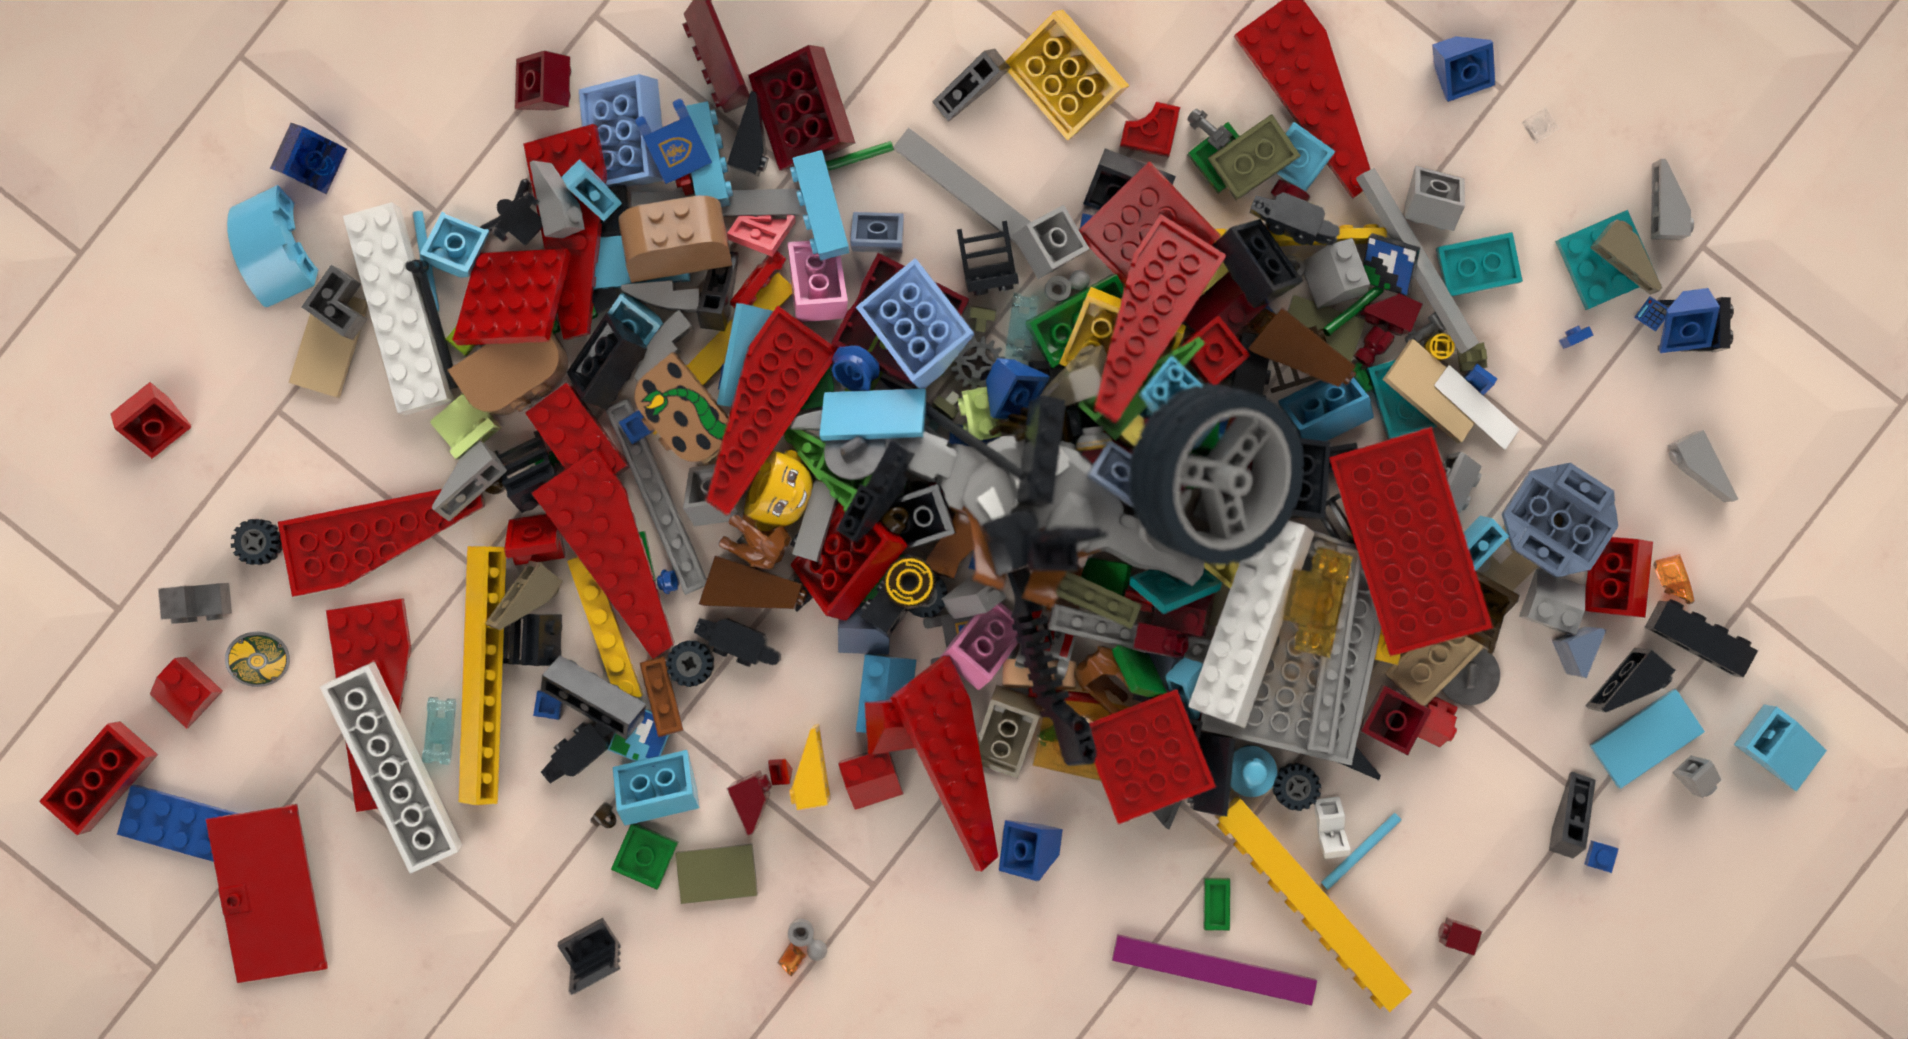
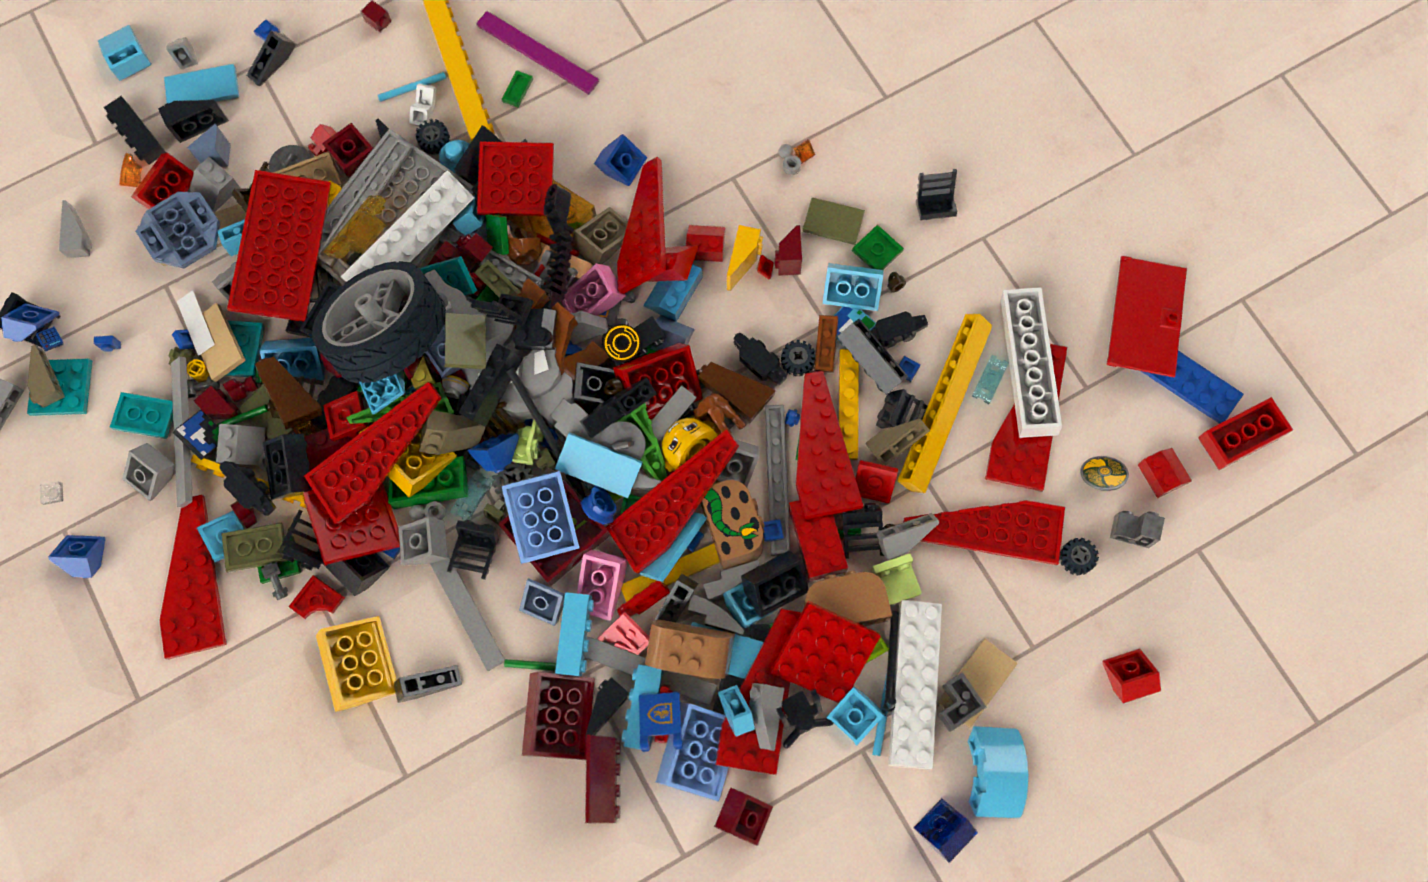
camera: 155 degrees left, 15 degrees down
none -> black plate [277,509,322,571]
none -> olive tile [445,313,486,369]

